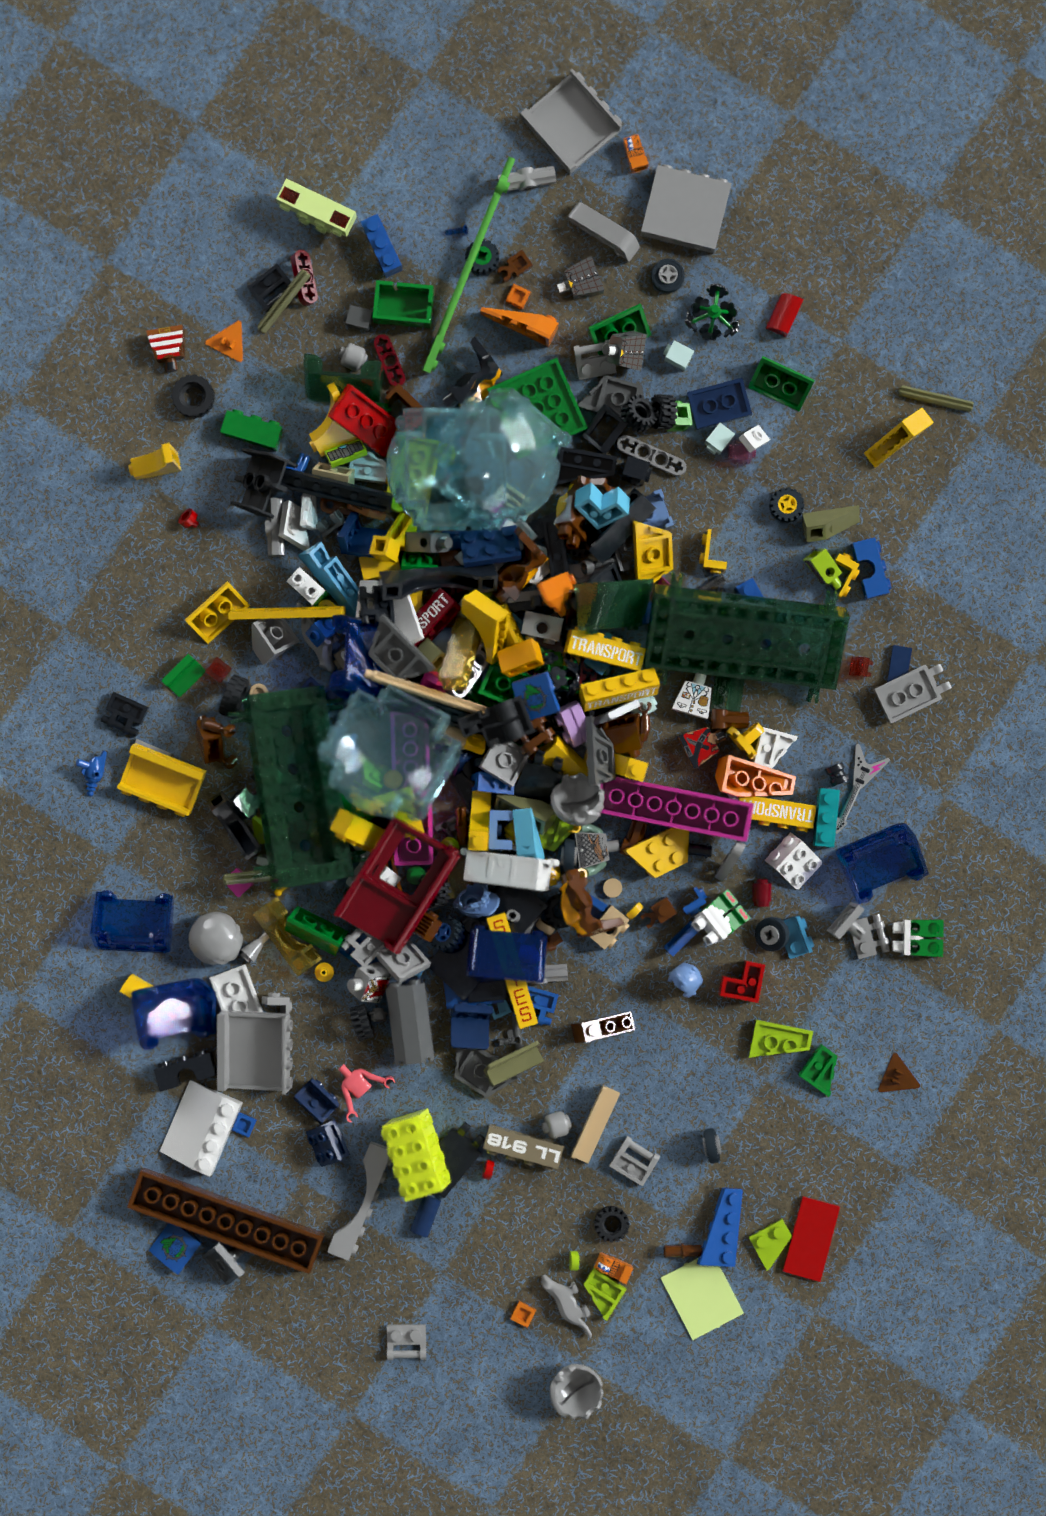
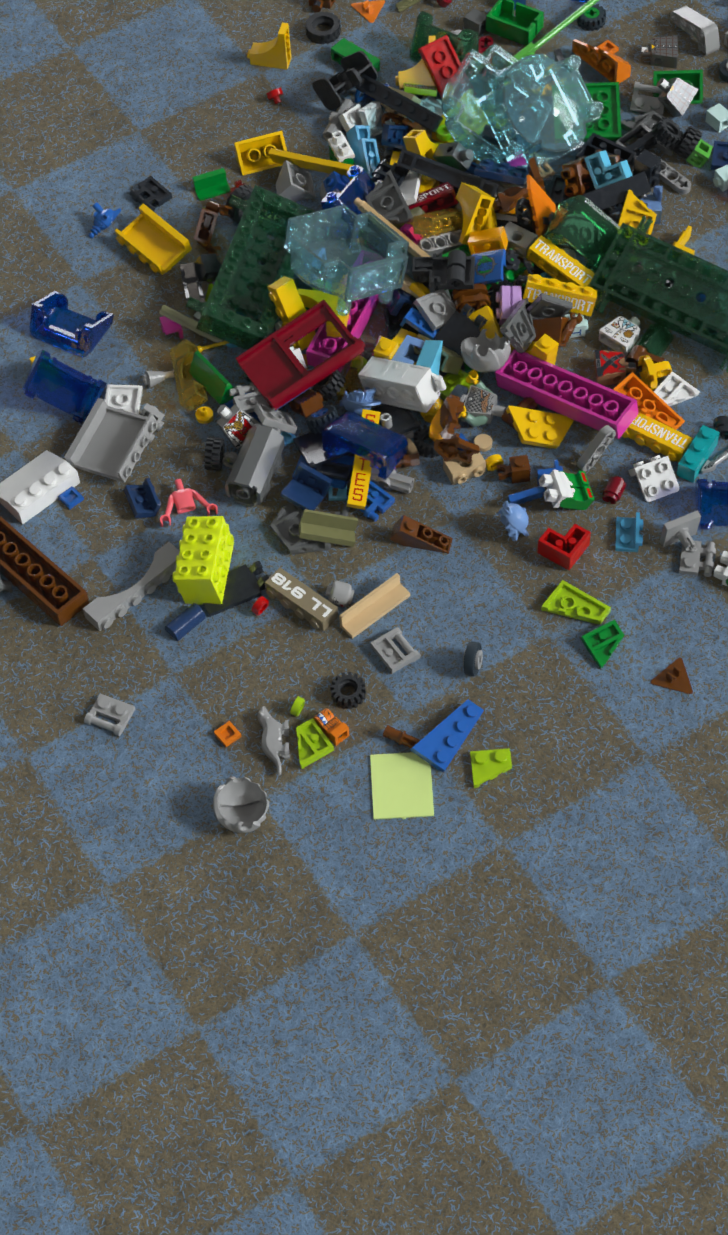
camera: 25 degrees right, 30 degrees down
black arch [154,1050,217,1092] -> none
light grey piece [188,912,244,965] -> none
dark blue bracket [306,1119,350,1167] -> none
reddish brown plate [497,250,533,282] -> none
black pin [688,843,712,859] -> none
black wheel [755,917,790,952] -> none
red tile [782,1196,840,1282] -> none

